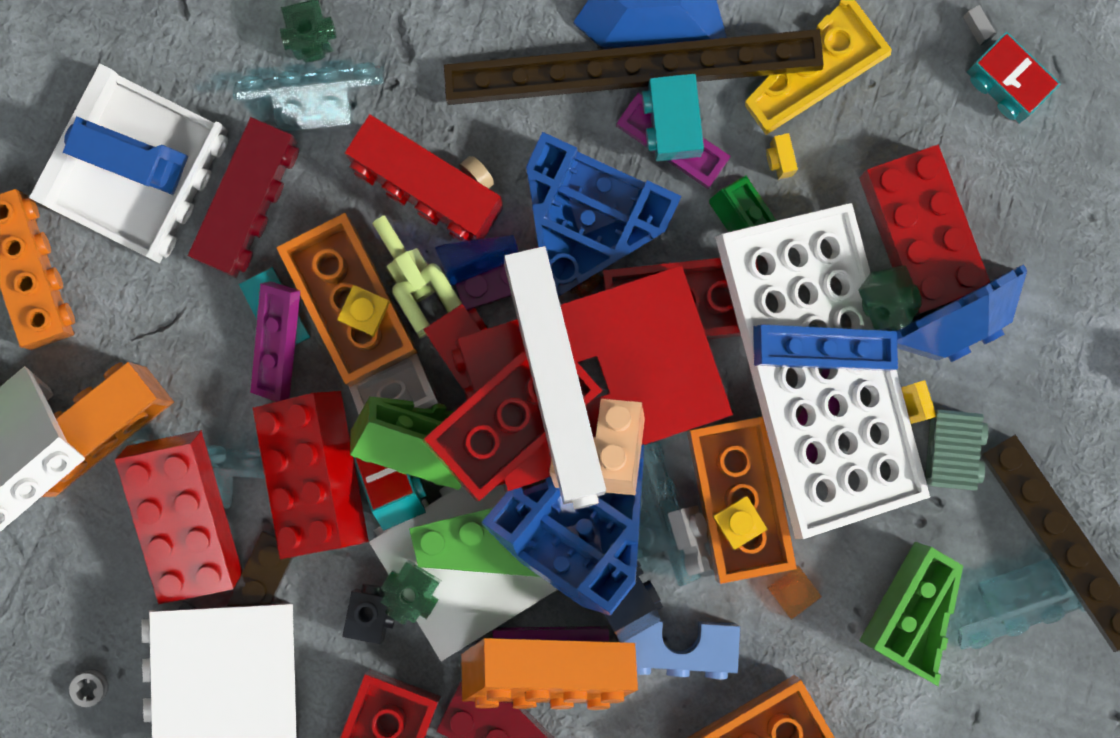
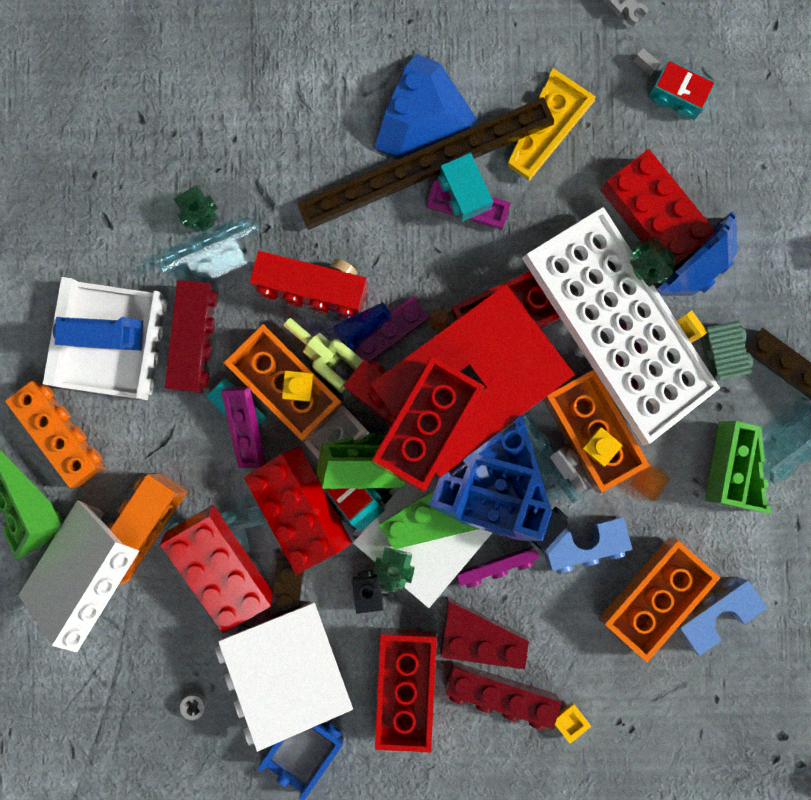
camera: 20 degrees left, 0 degrees up
orange brick [461,638,638,710] -> none
white brick [504,246,606,509] -> none
blue wedge [526,132,682,297] -> none
light nougat brick [549,399,645,495] -> none
green slope [709,175,777,257] -> none
blue plate [753,324,898,371] -> none
yellow plate [766,133,798,180] -> none

